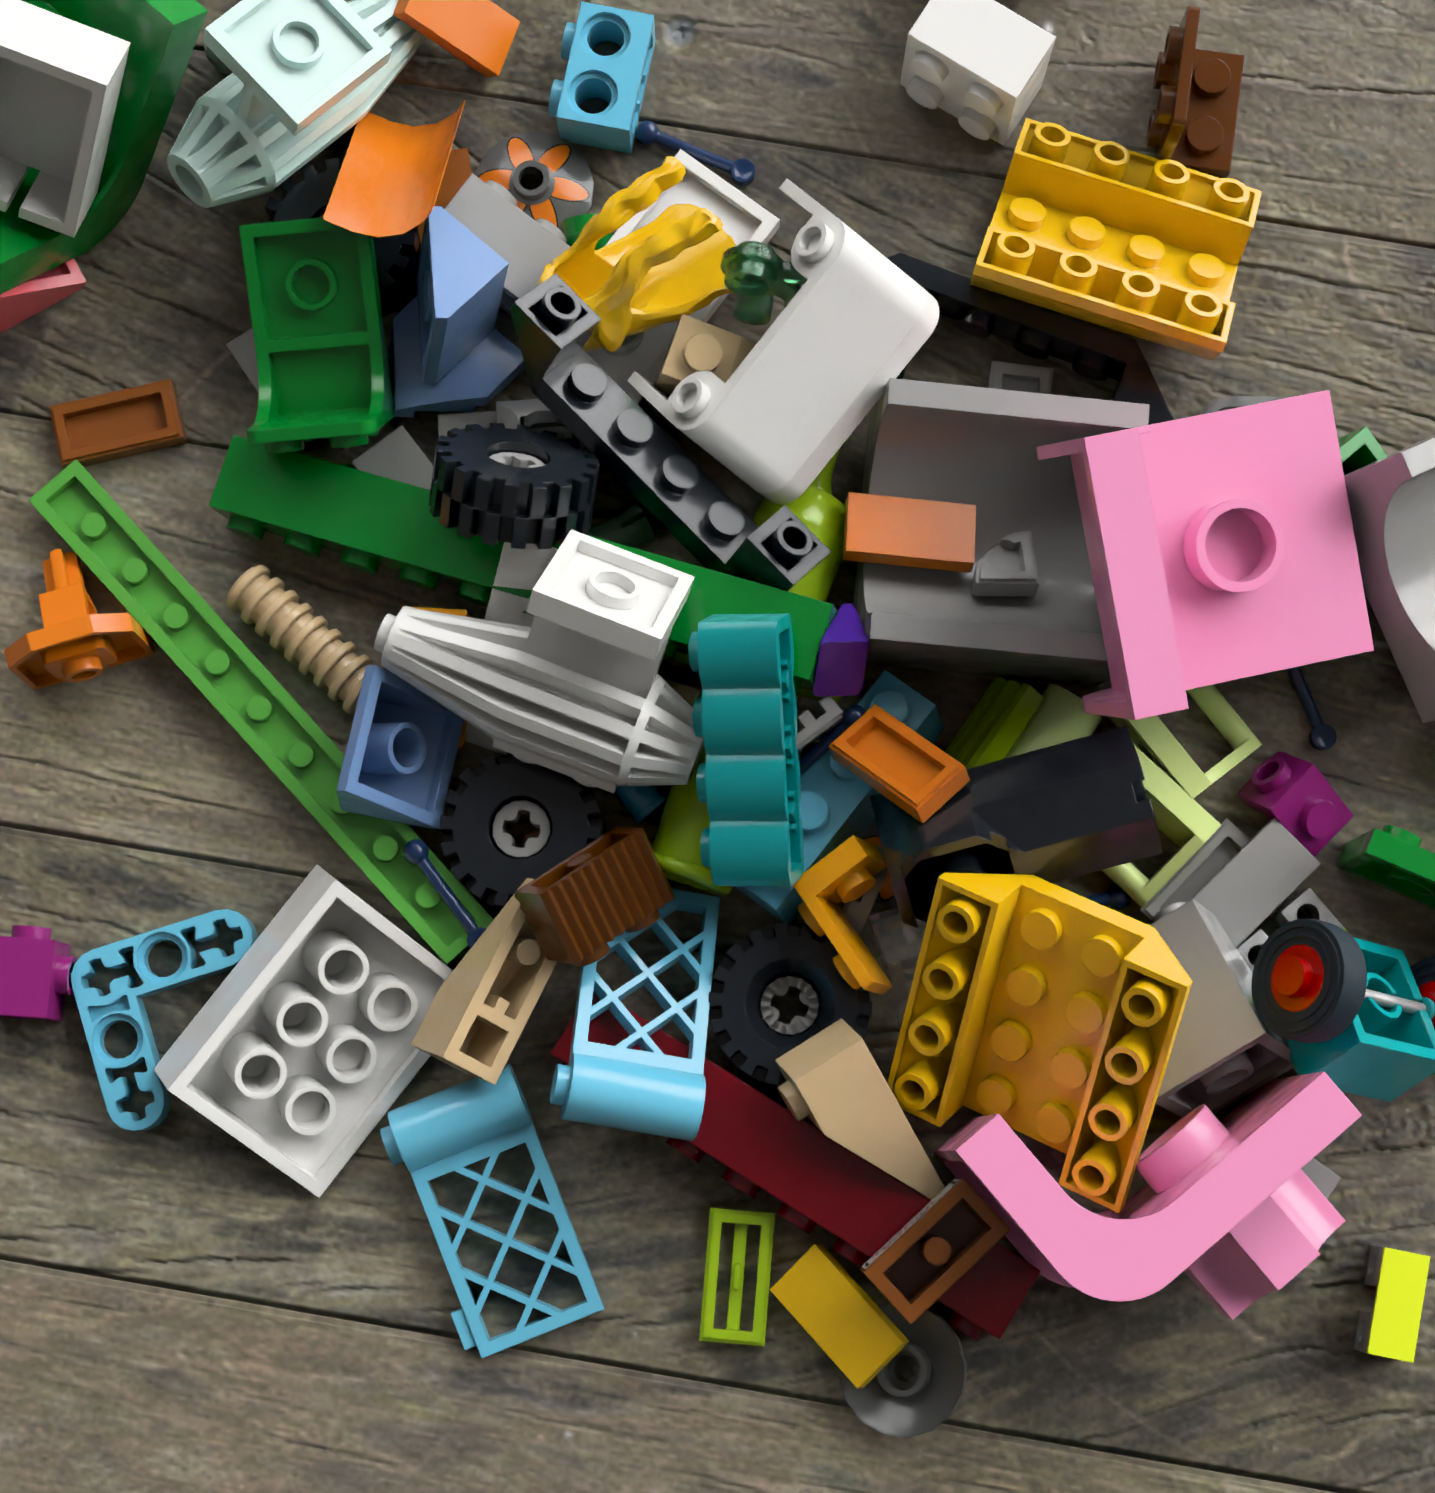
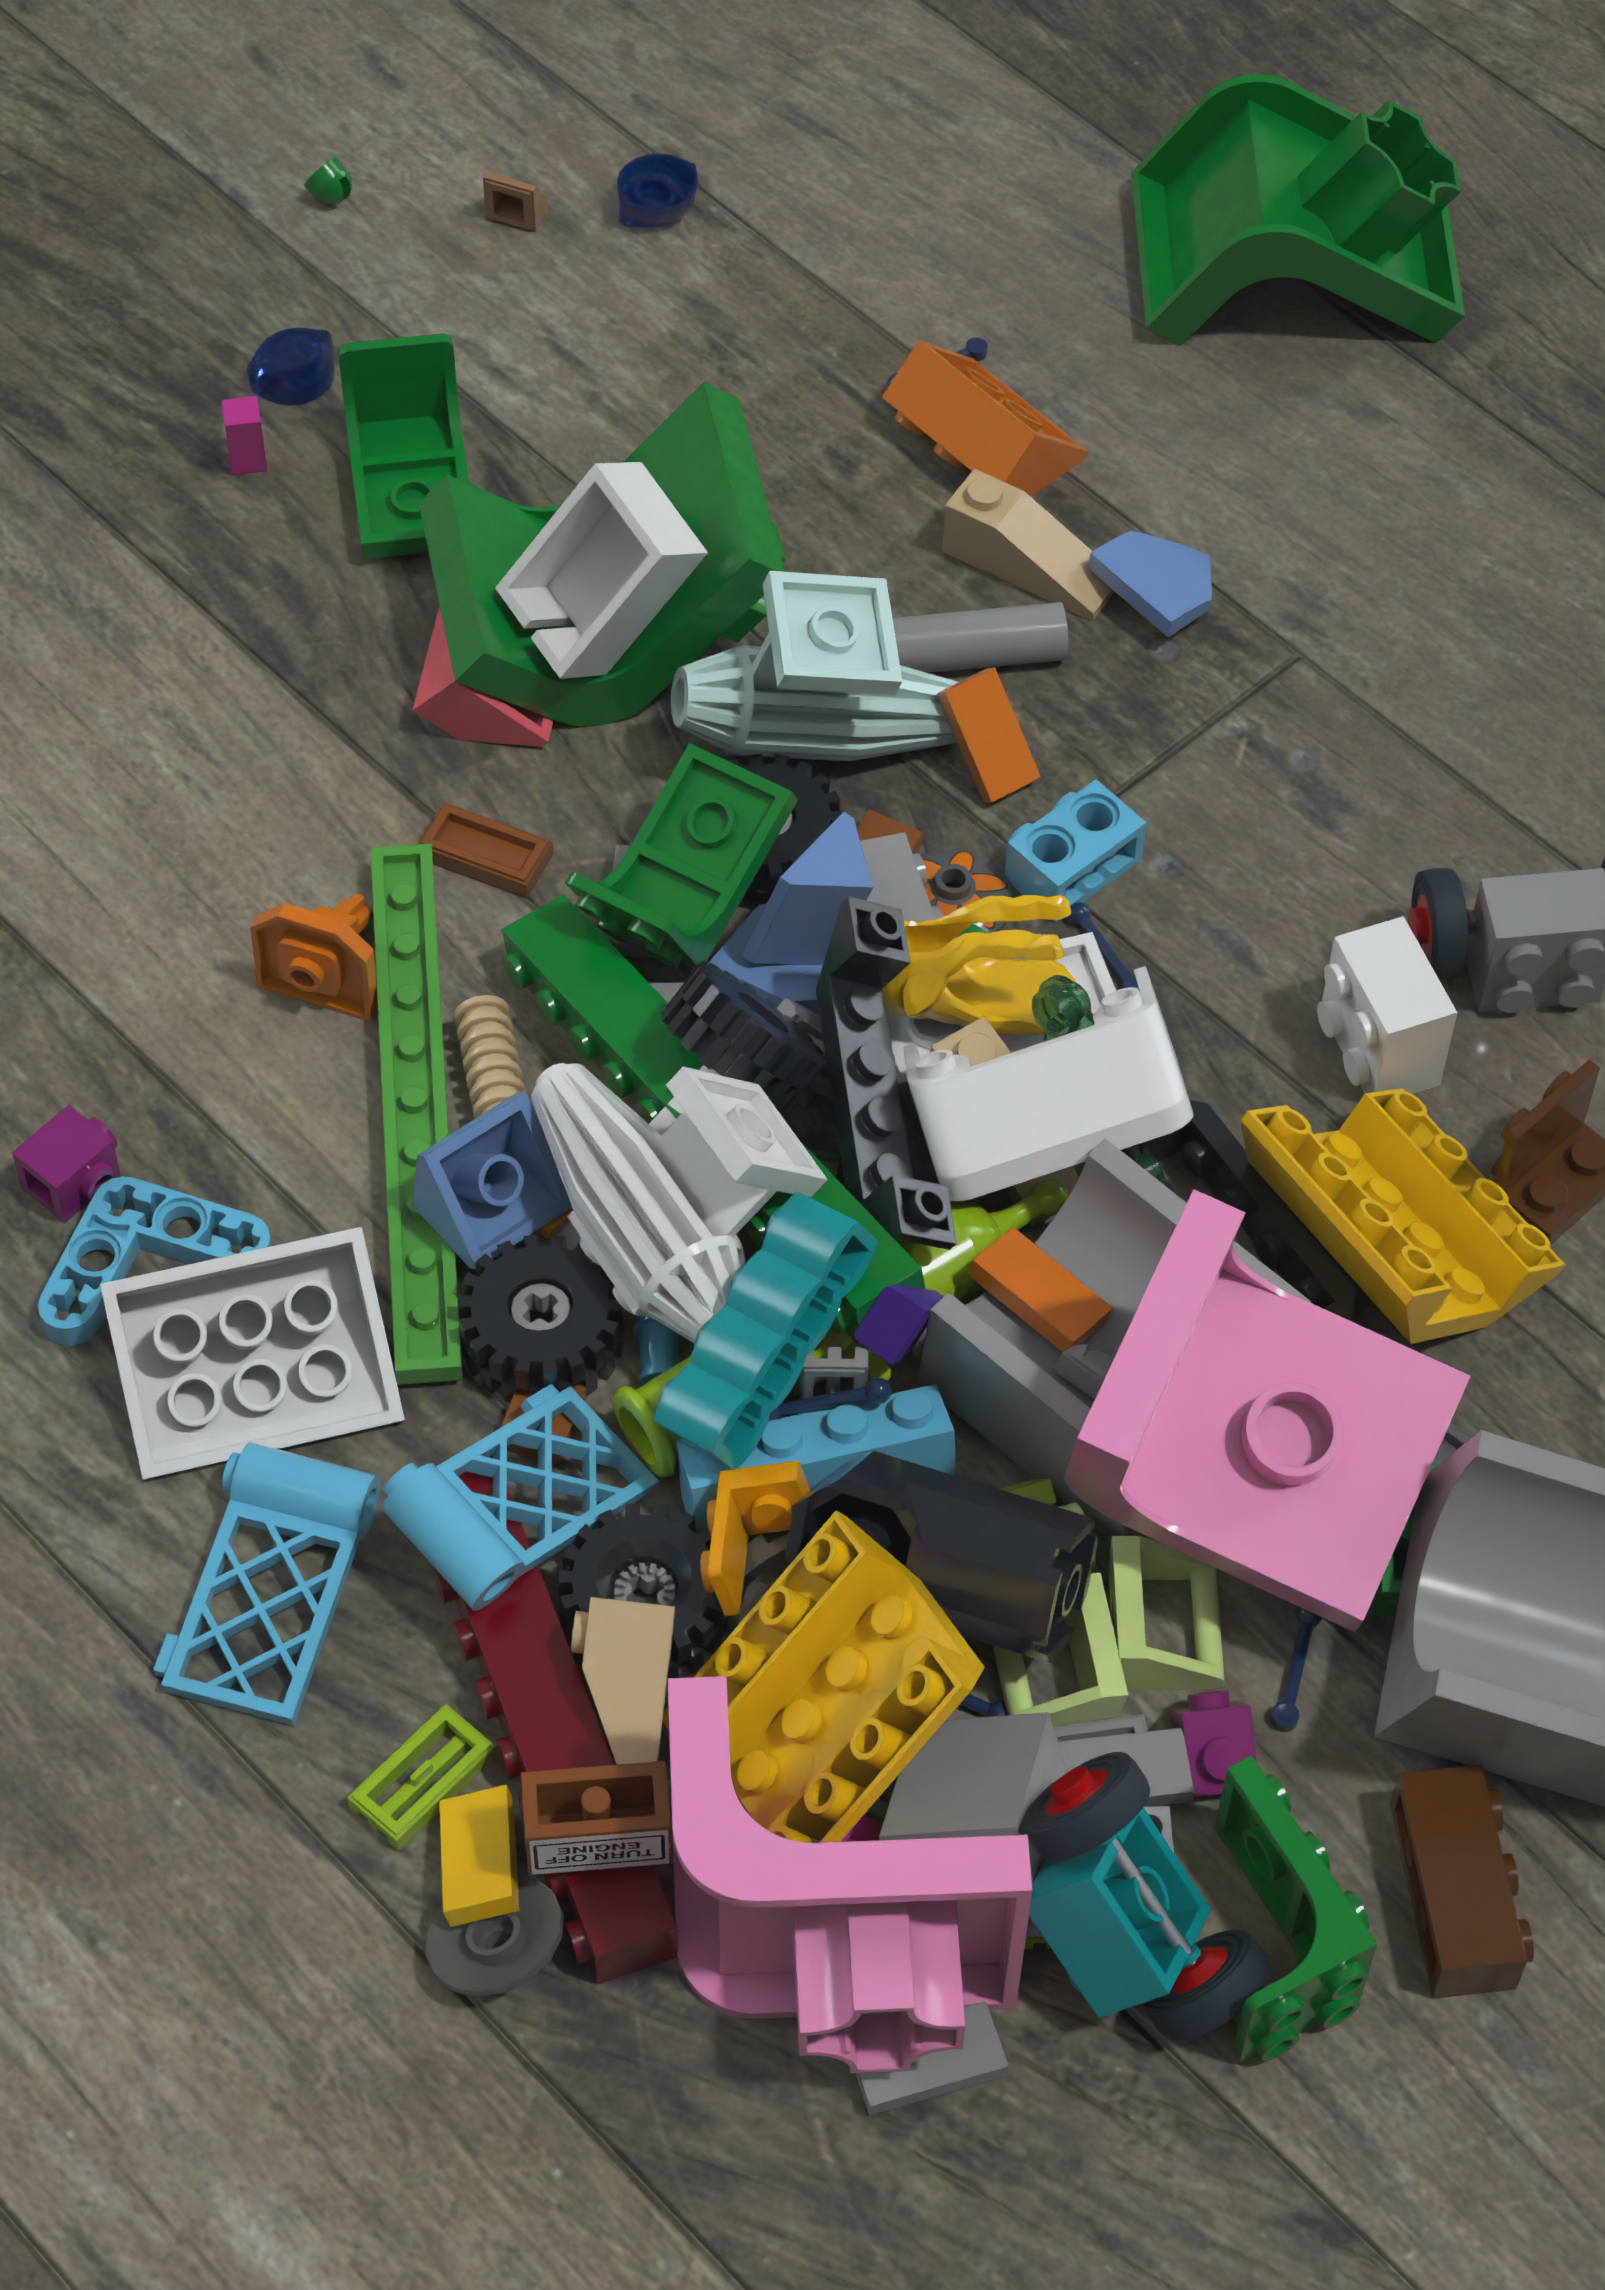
camera: 35 degrees right, 25 degrees down
orange sticker [323,100,466,238] -> none
dark blue hinge [403,839,486,949] -> none
tan slope [411,878,557,1085] -> none
reddish brown brick [515,826,675,967] -> none
orange tile [828,704,970,824] -> none
neon yellow piece [1354,1245,1431,1363] -> none

